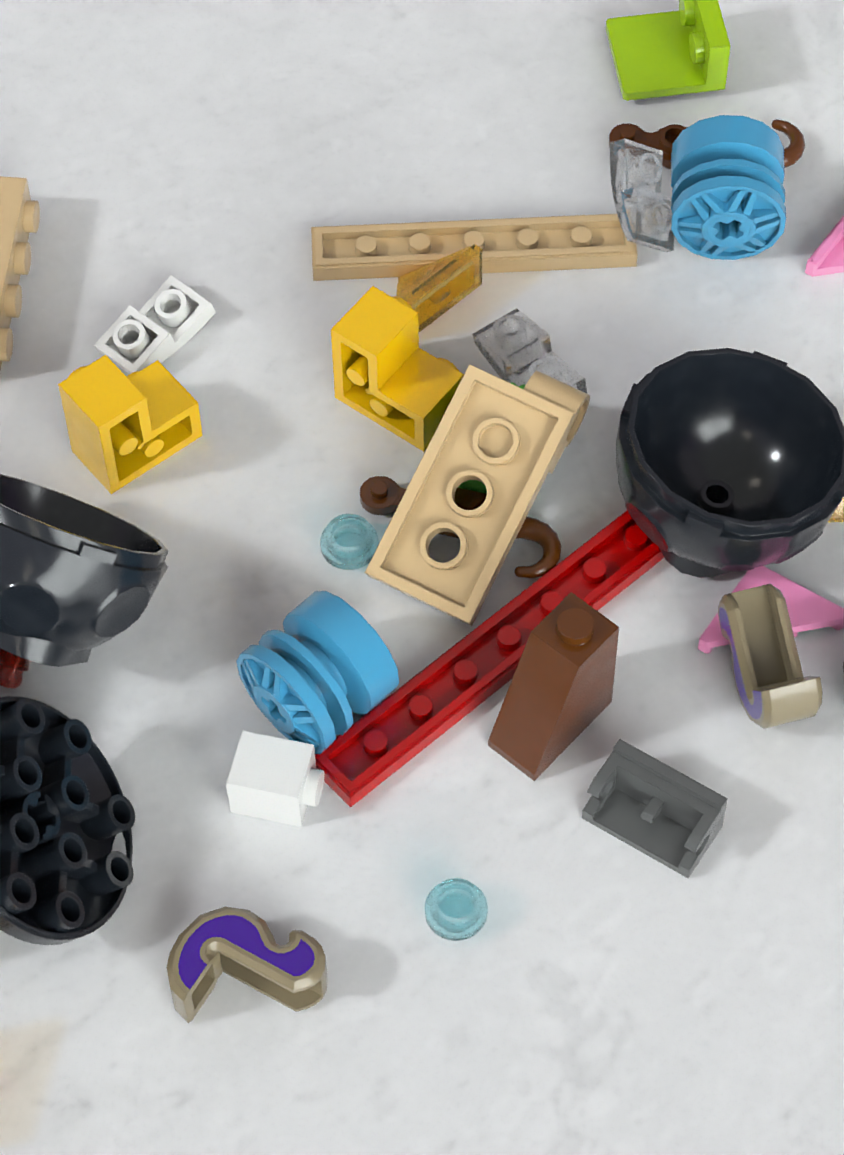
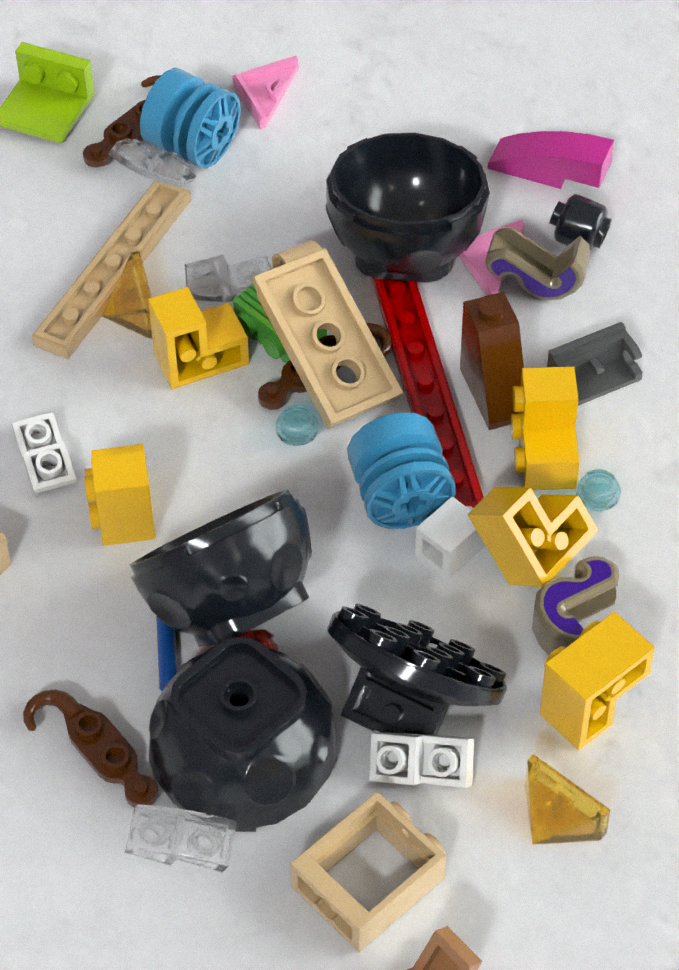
camera: 60 degrees left, 5 degrees down
none -> yellow brick [467,487,598,587]
none -> yellow brick [510,367,580,490]
none -> yellow brick [540,611,655,751]

